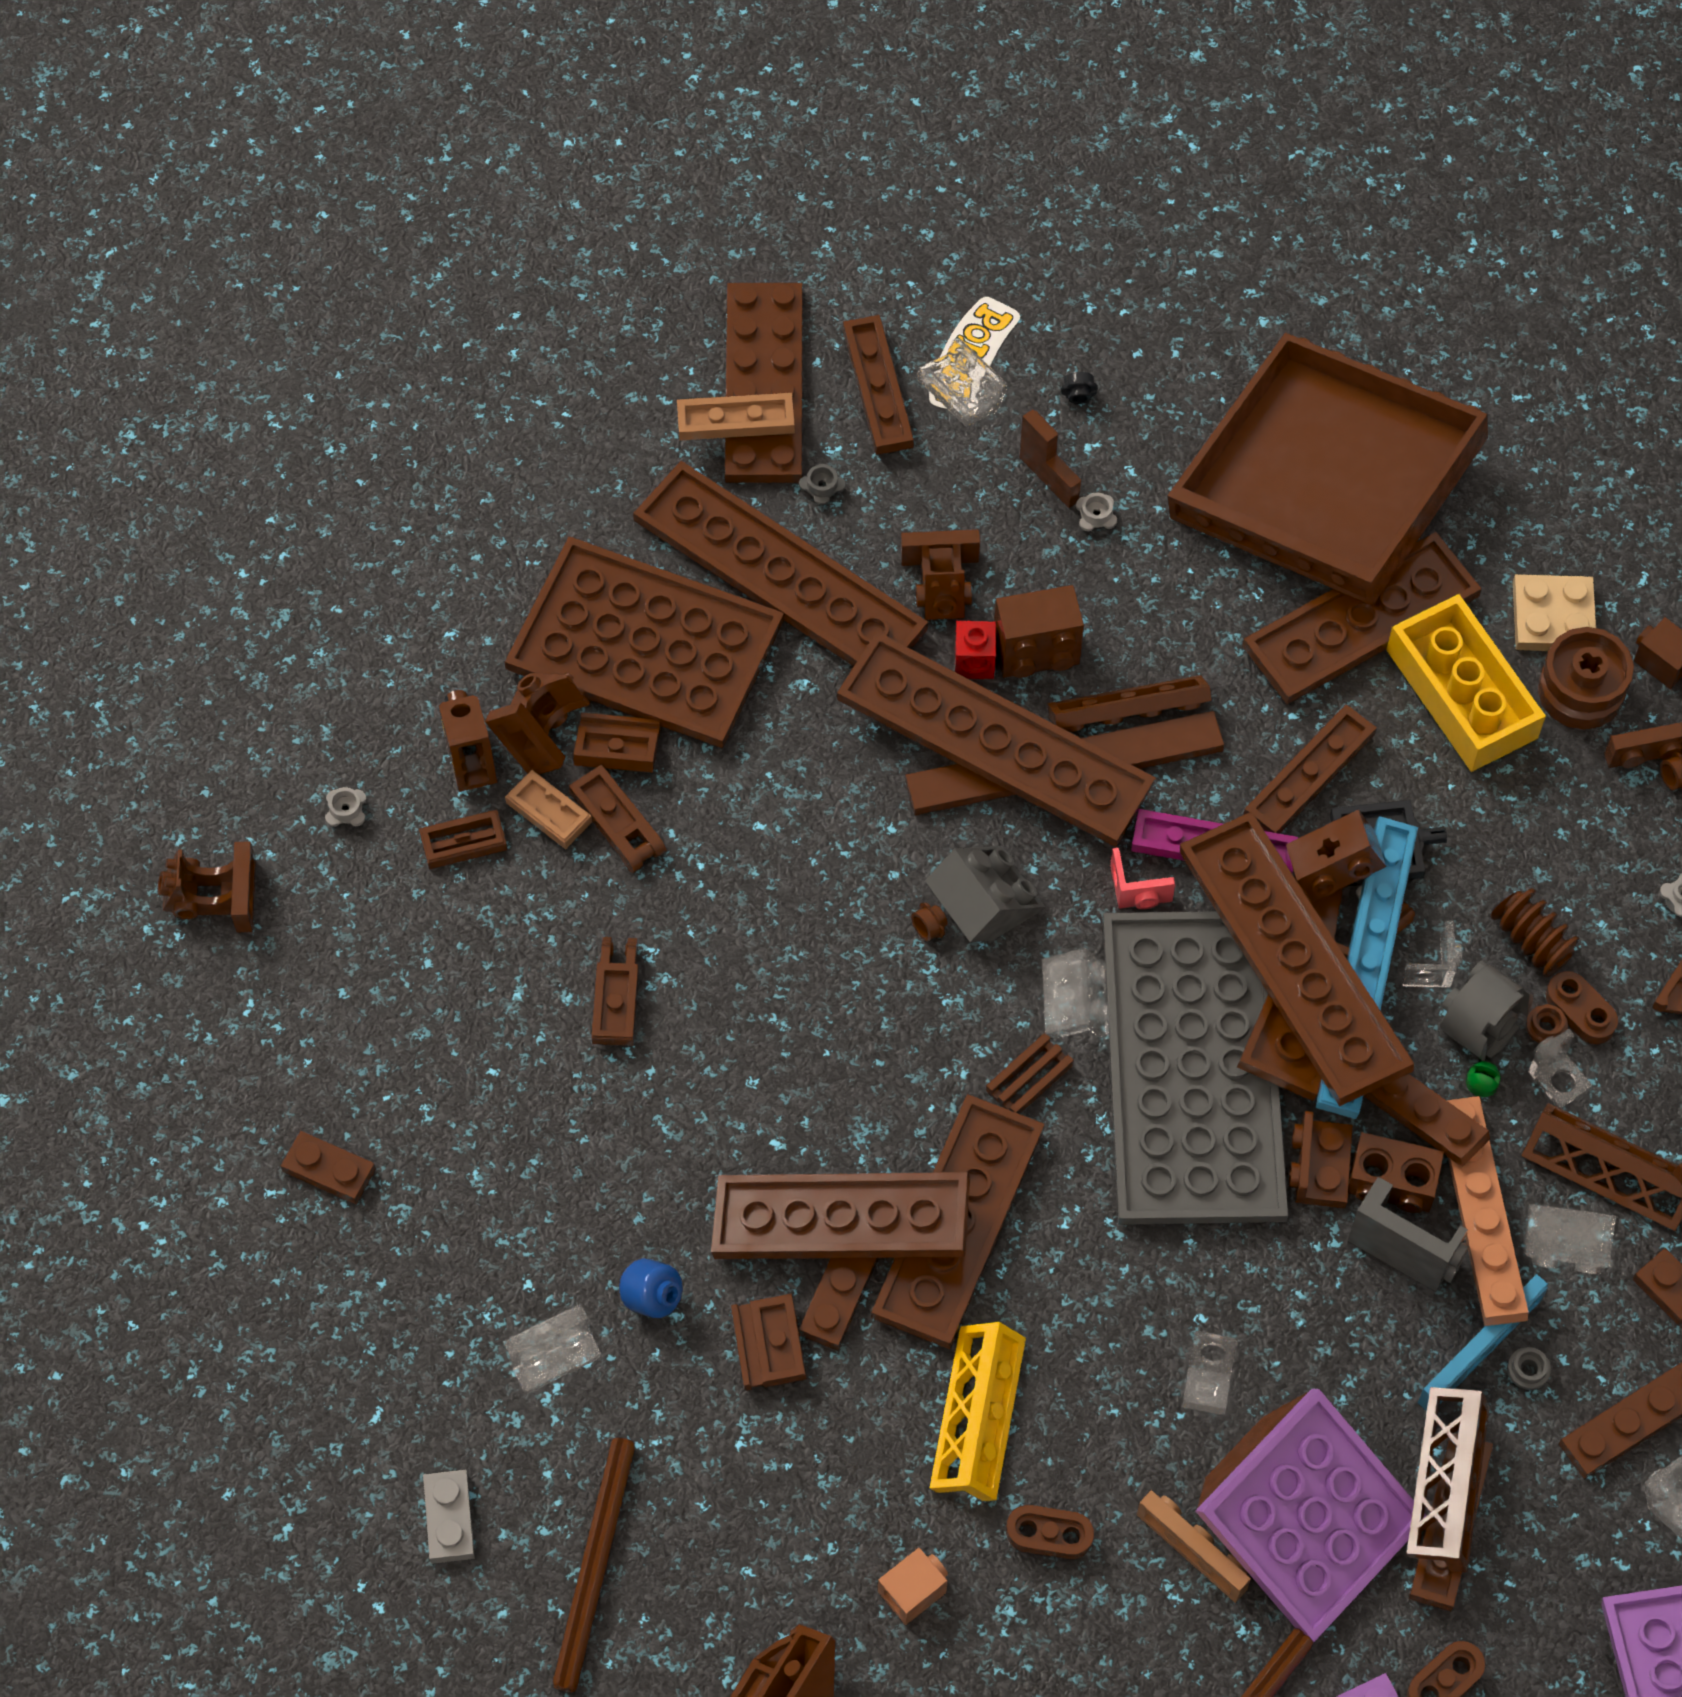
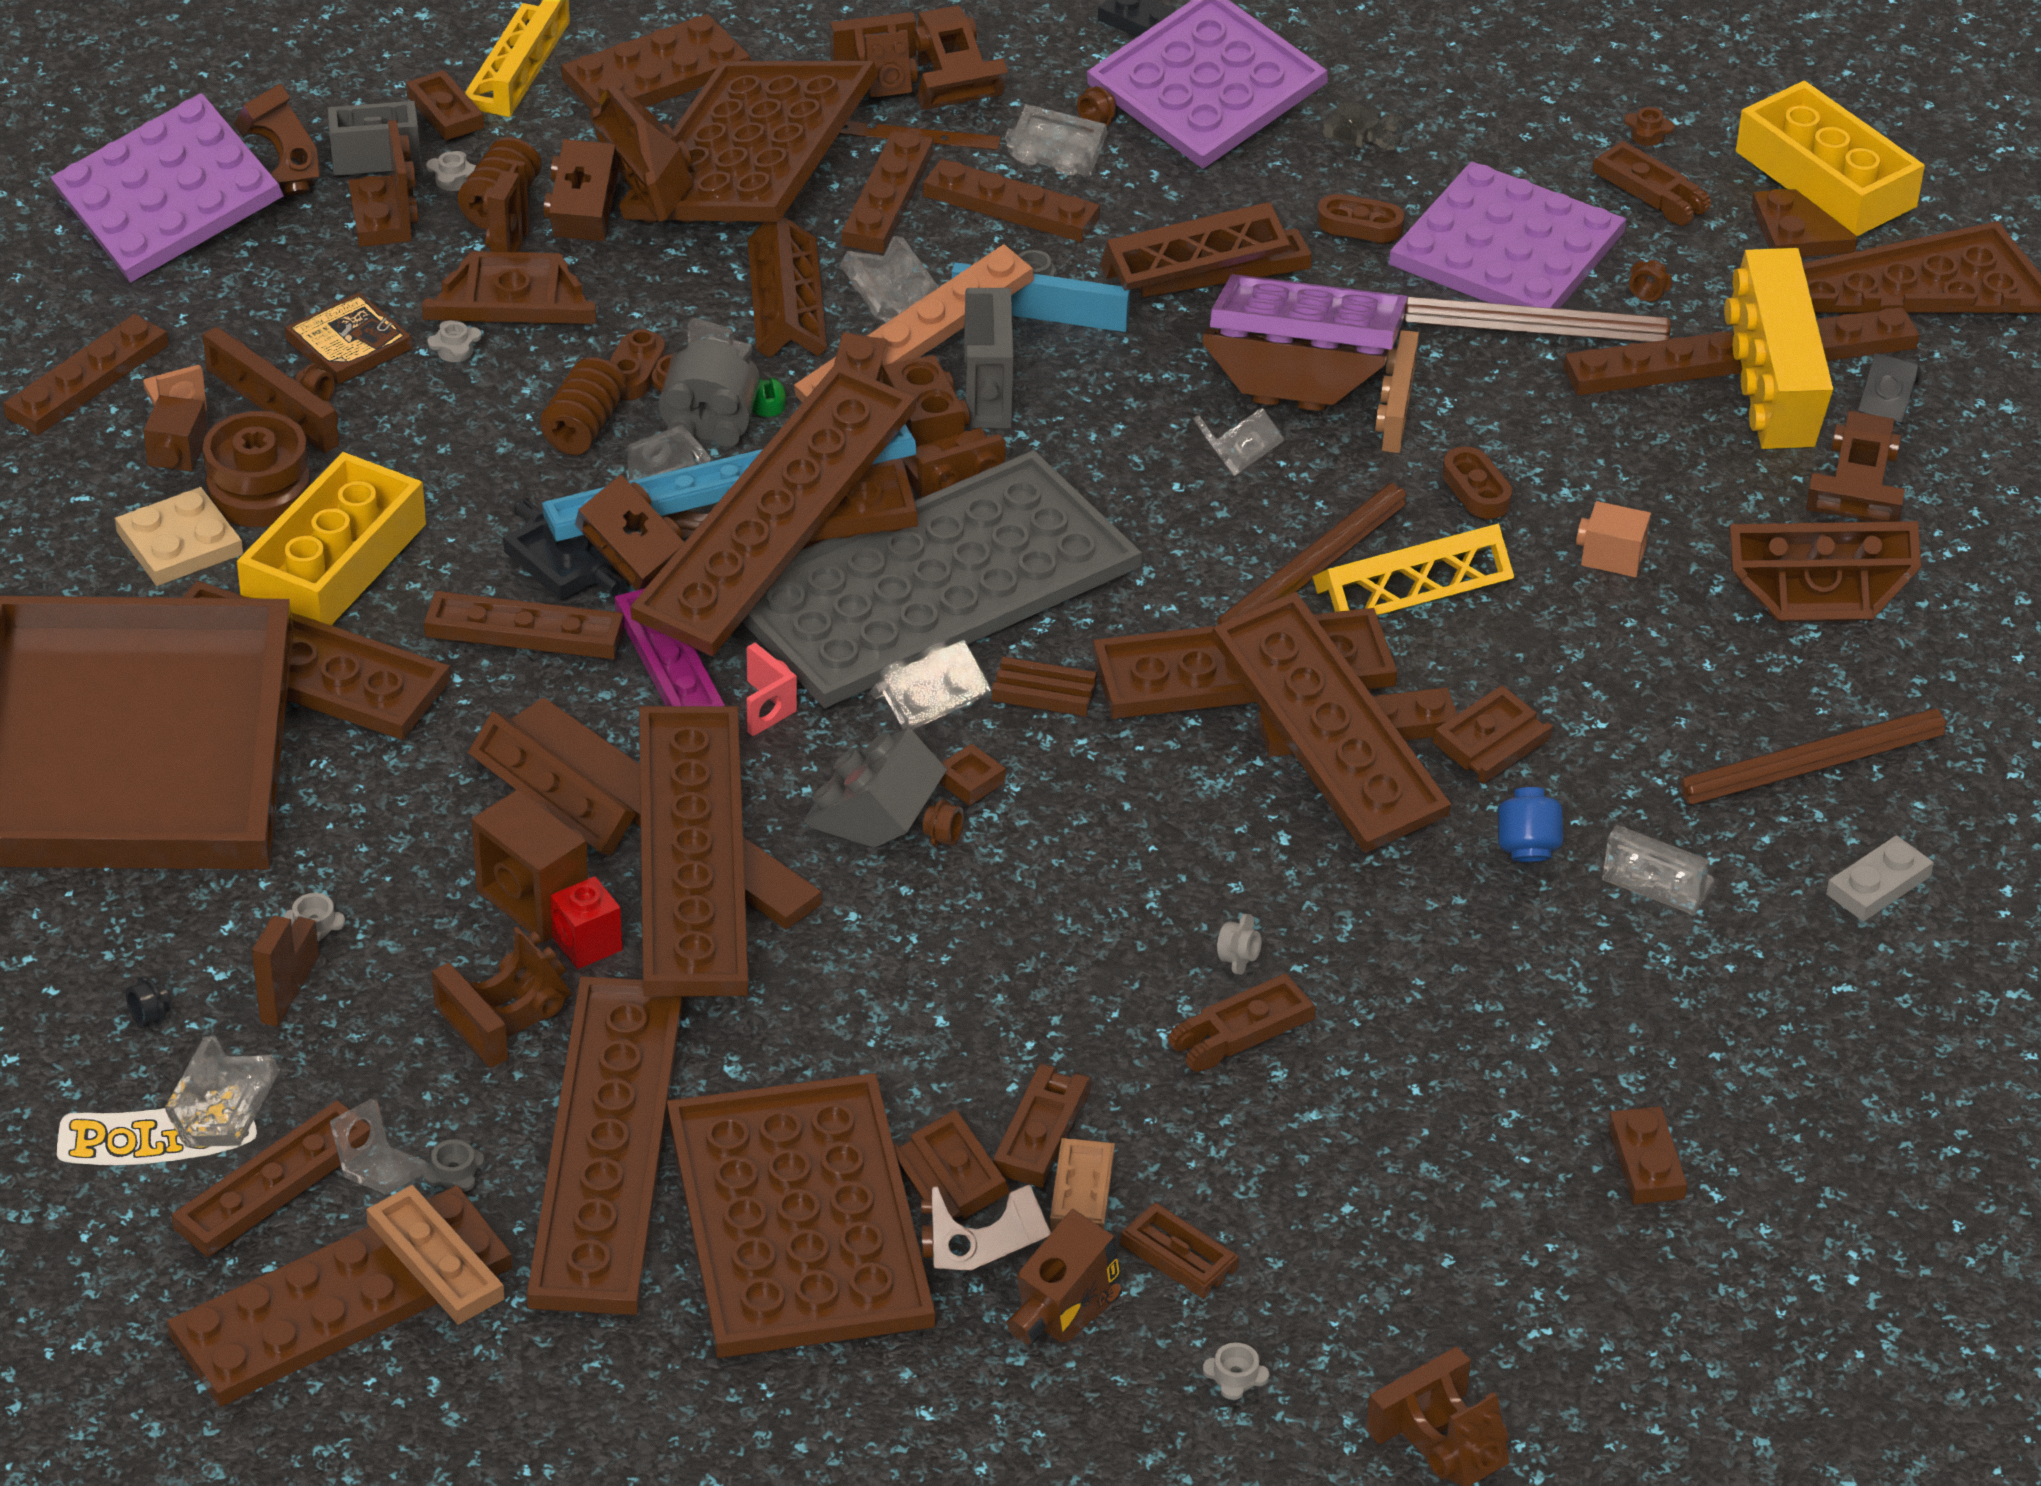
camera: 125 degrees left, 20 degrees down
none -> clear bracket [330,1099,428,1194]
none -> reddish brown plate [939,743,1006,806]
none -> reddish brown axle [1217,483,1406,625]
none -> light grey plate [1217,914,1262,975]

